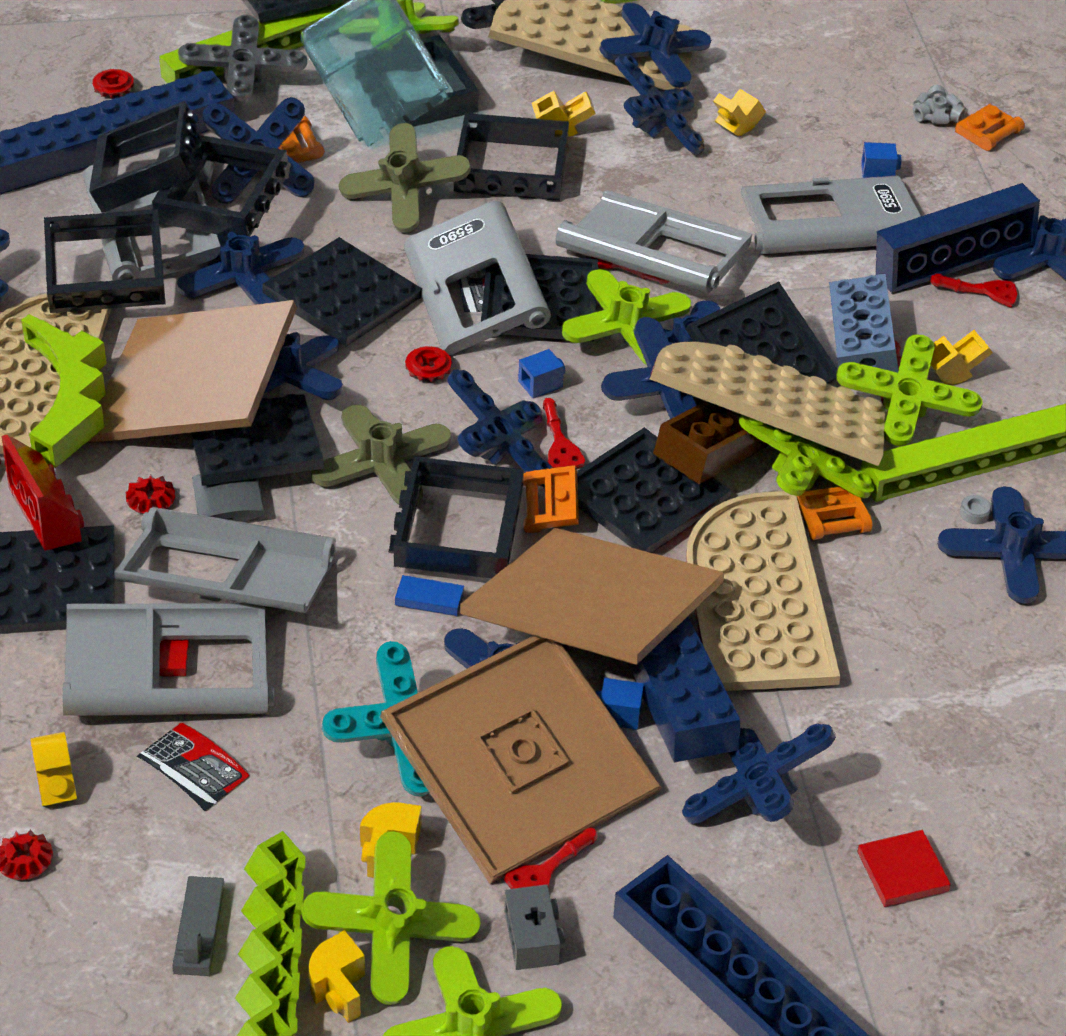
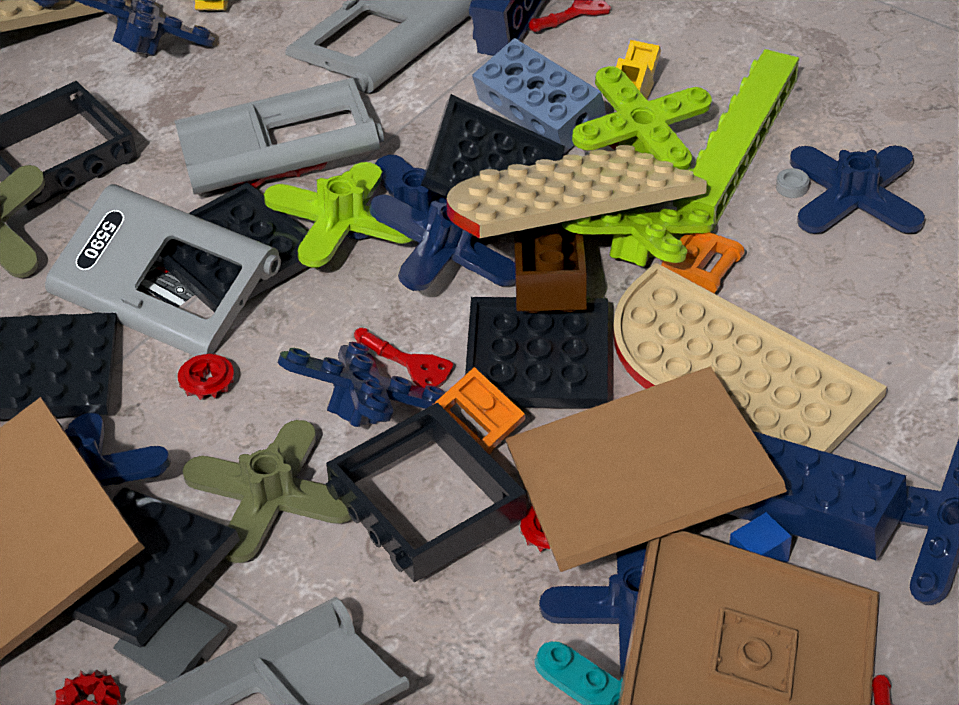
camera: 40 degrees left, 0 degrees up
blue tile [395,575,464,616] -> none
blue brick [518,349,566,399] -> none
yellow brick [532,91,596,137] -> none

